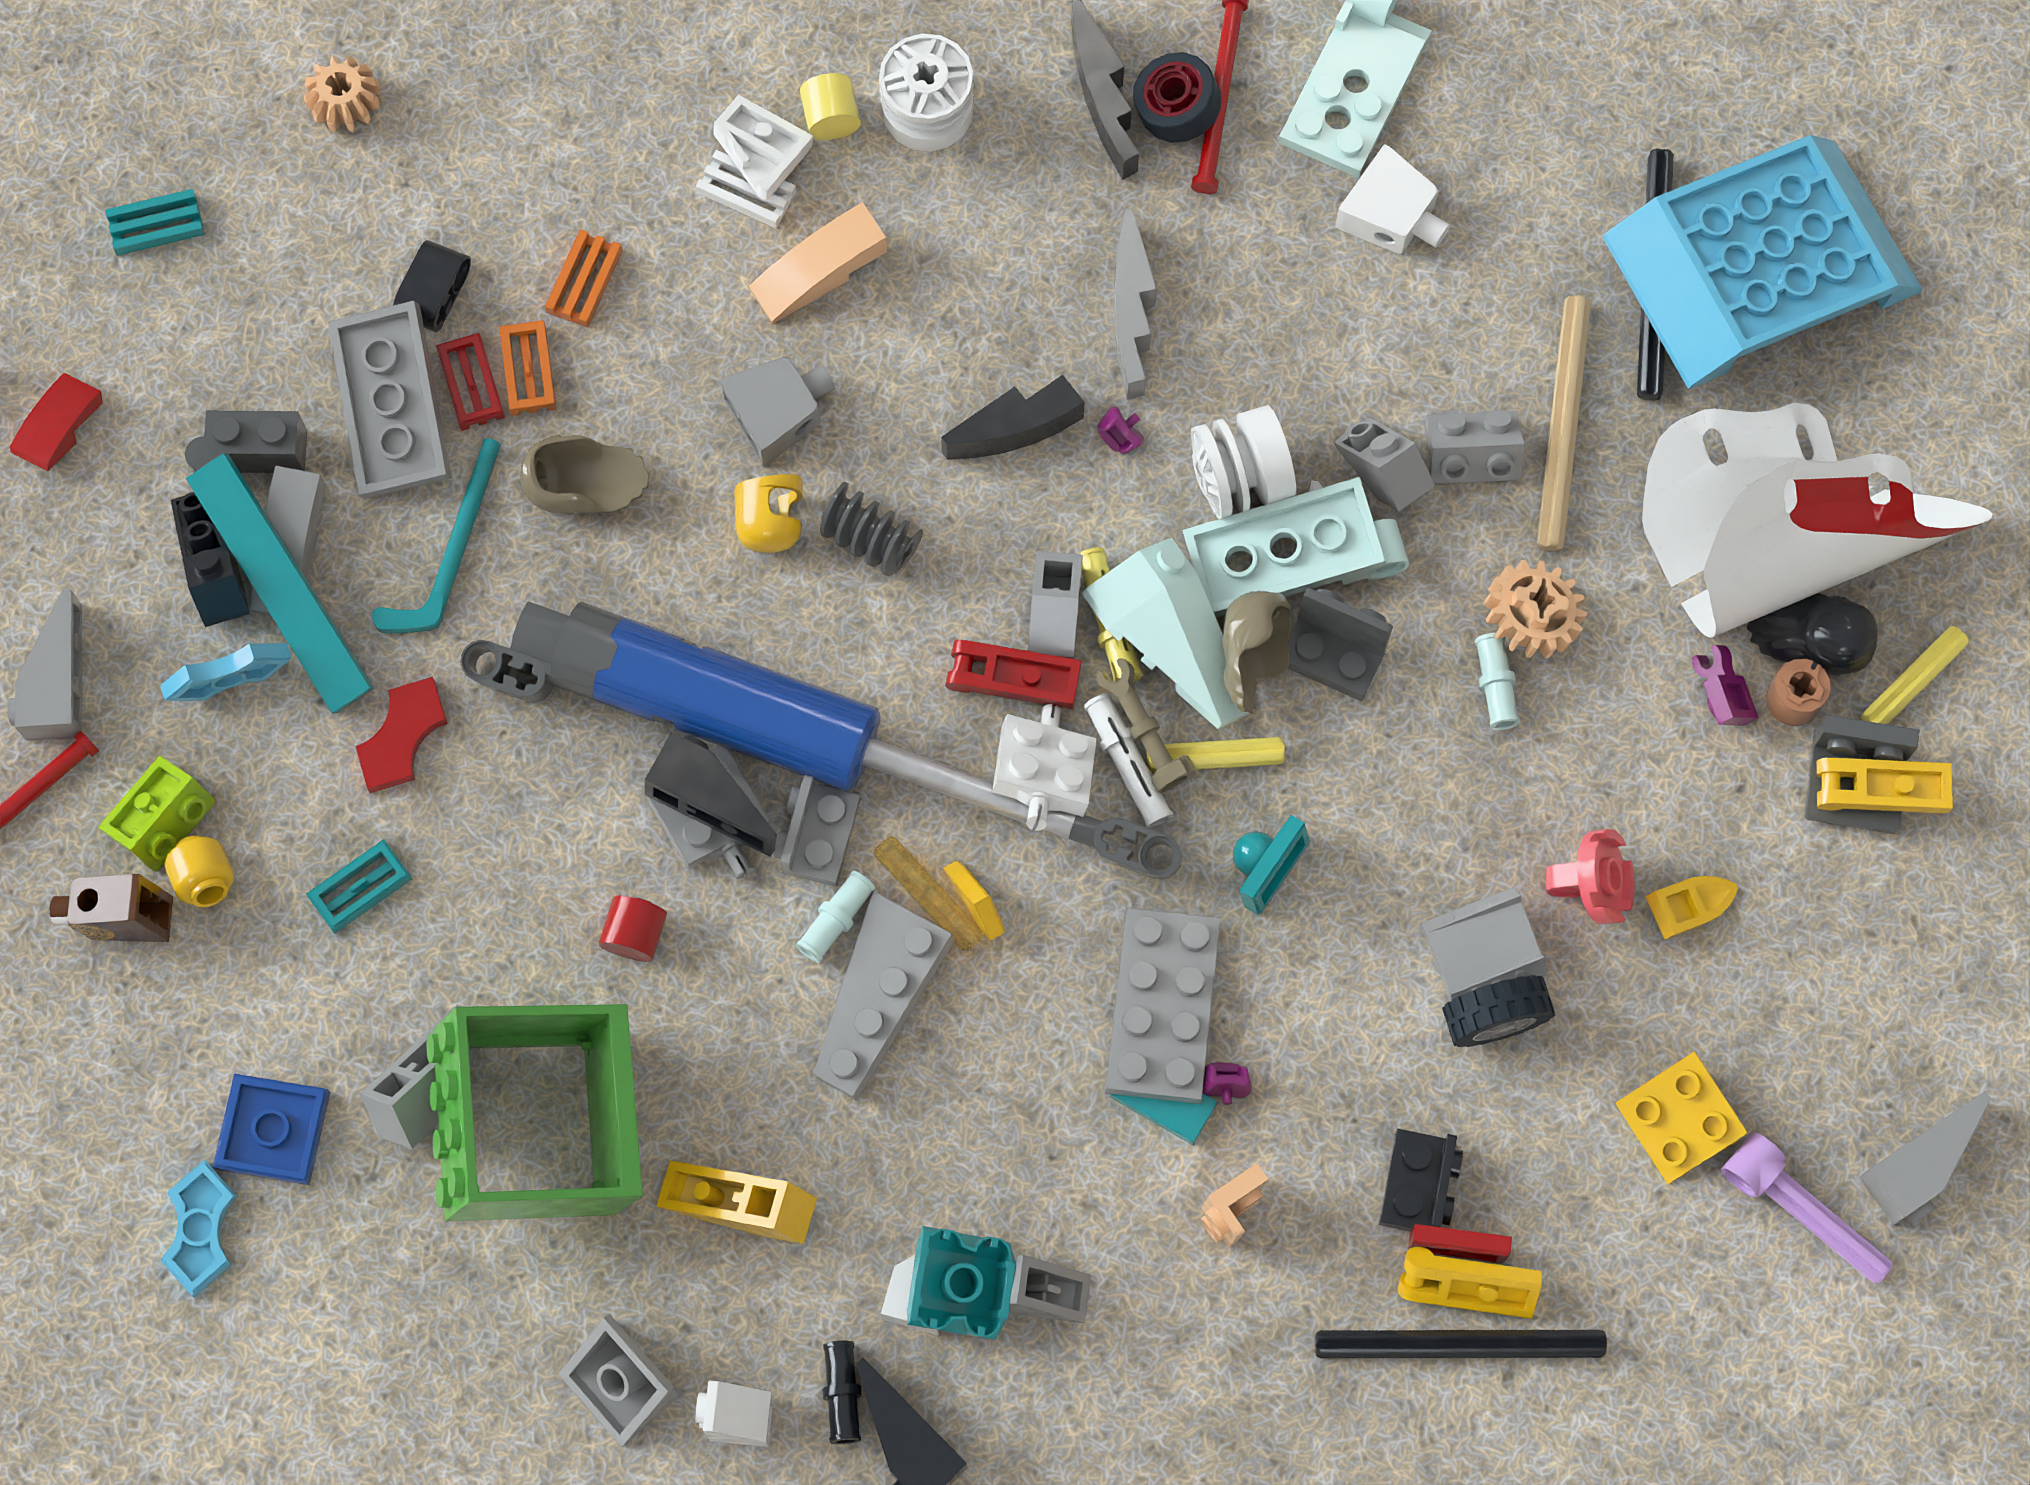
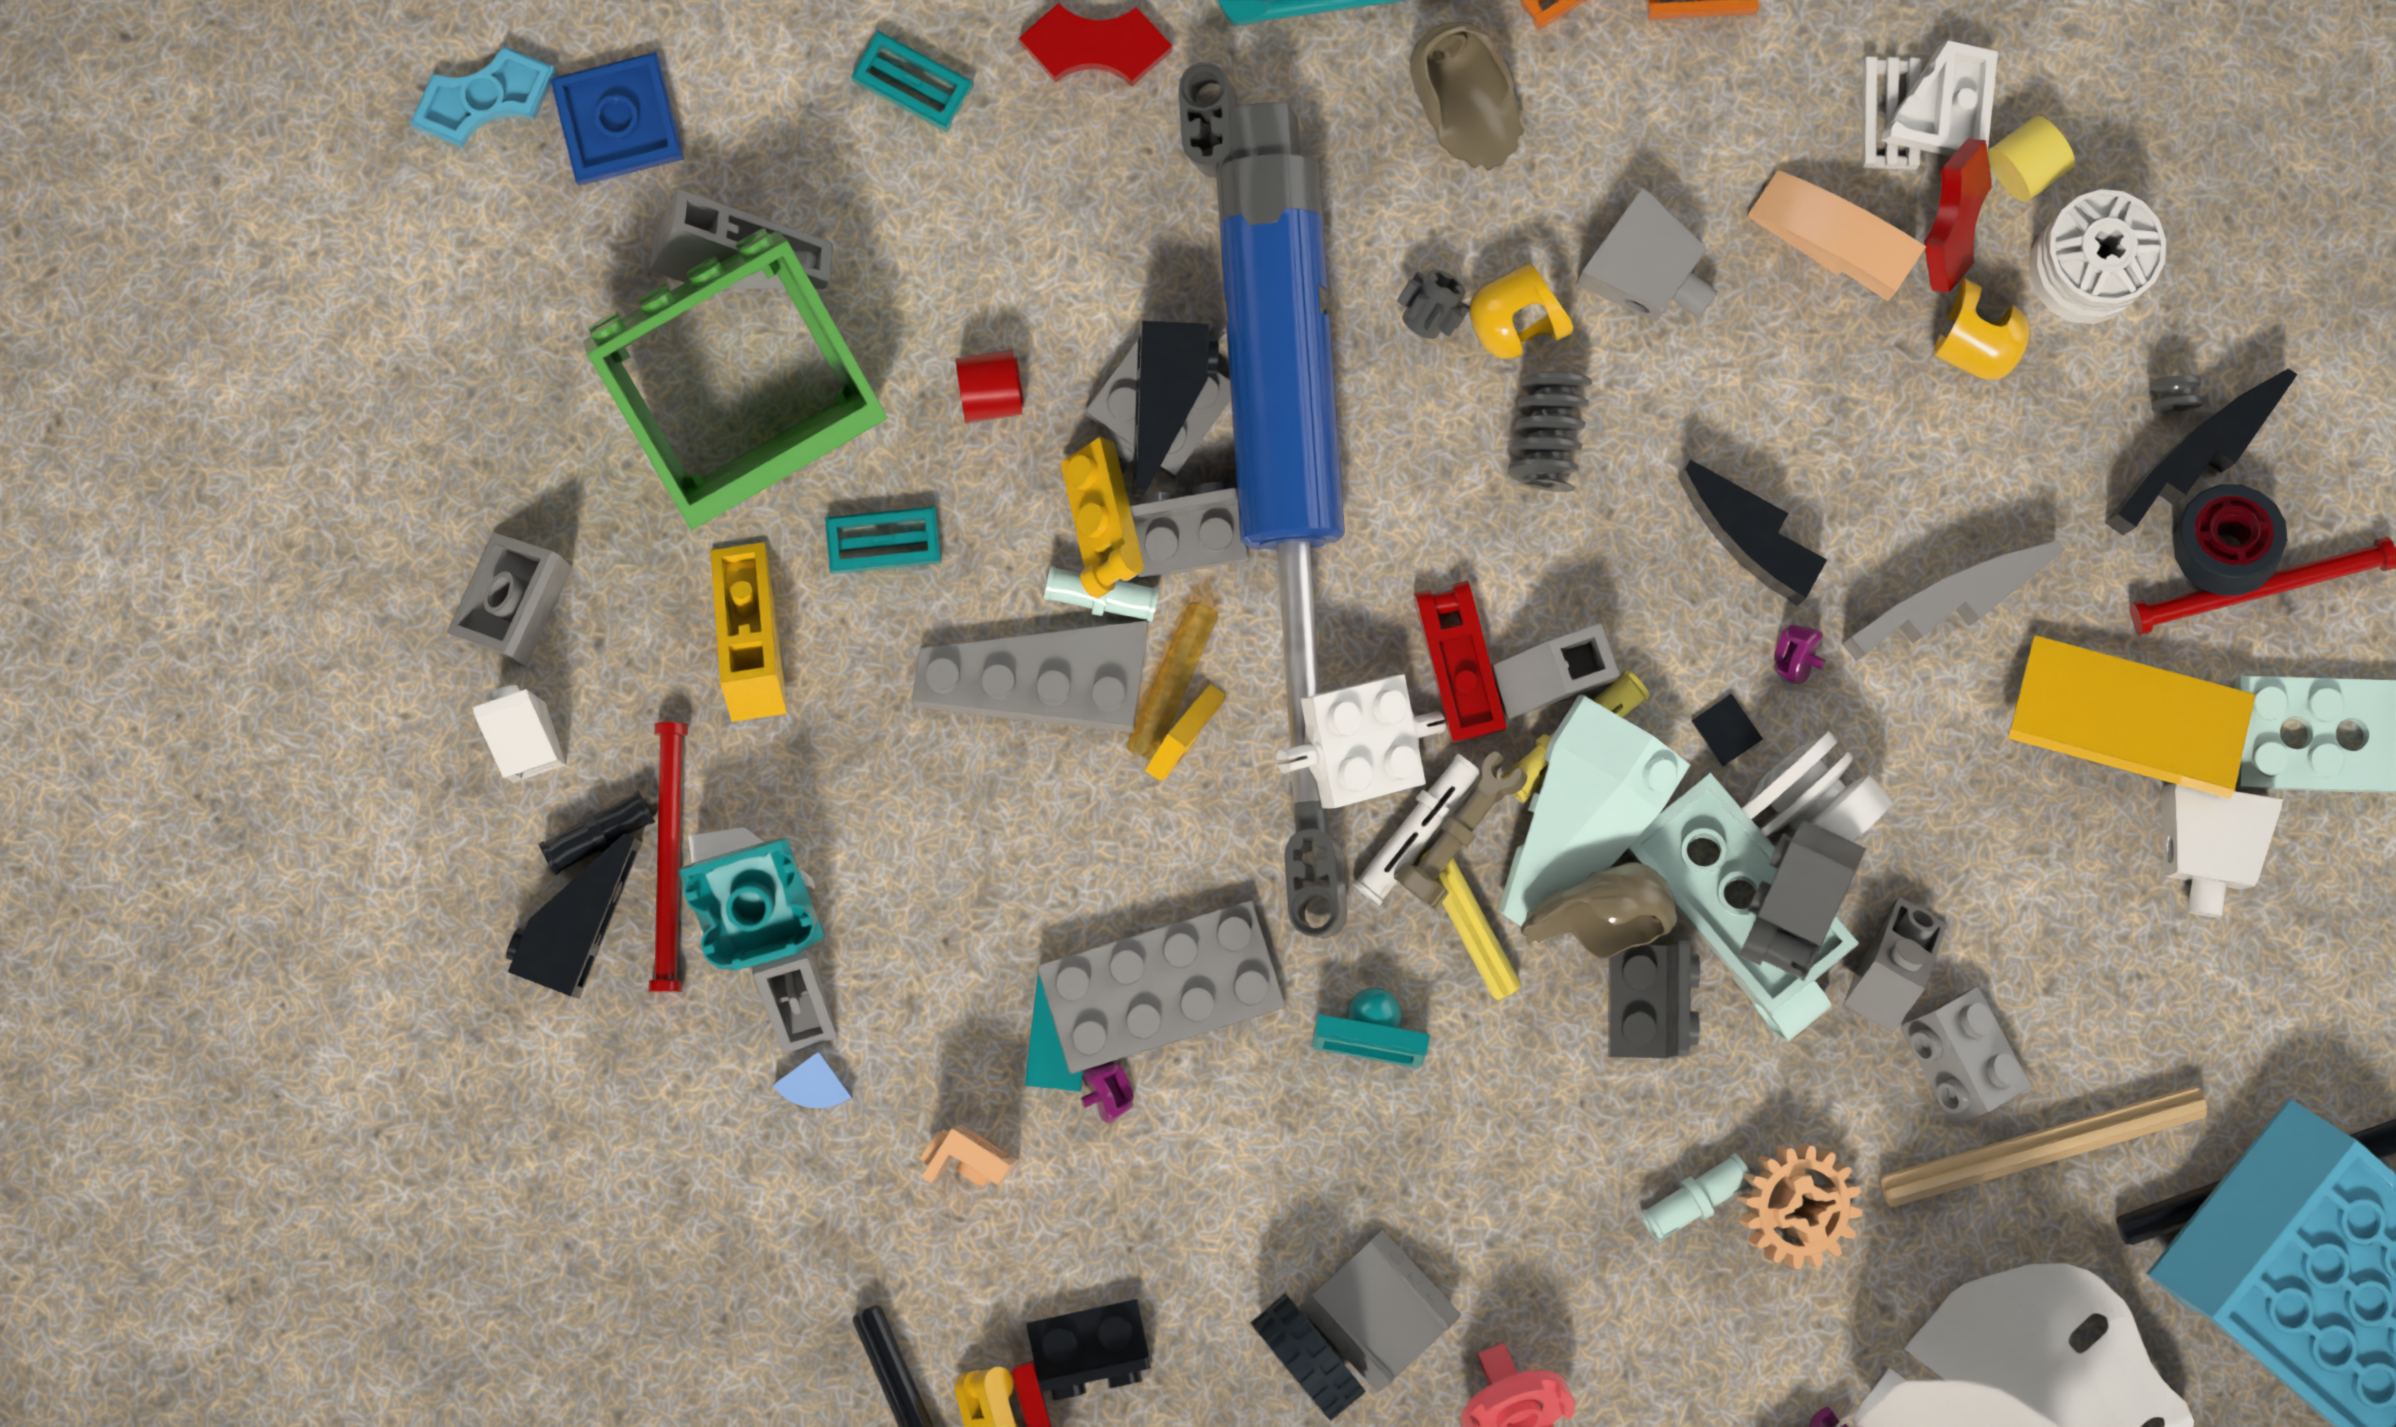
camera: 65 degrees right, 10 degrees up
none -> red bar [648,722,688,993]
none -> light blue tile [772,1052,853,1108]
none -> teal tile [825,506,941,574]
none -> yellow plate [1060,437,1144,599]
none -> dark grey gear [1397,269,1470,339]
none -> black piece [1691,693,1763,767]
none -> dark grey hinge [1739,819,1866,981]
none -> red tile [1924,138,1992,293]
none -> yellow helmet [1932,278,2030,381]
none -> yellow tile [2007,635,2256,799]
none -> dark grey bush [2150,375,2203,412]

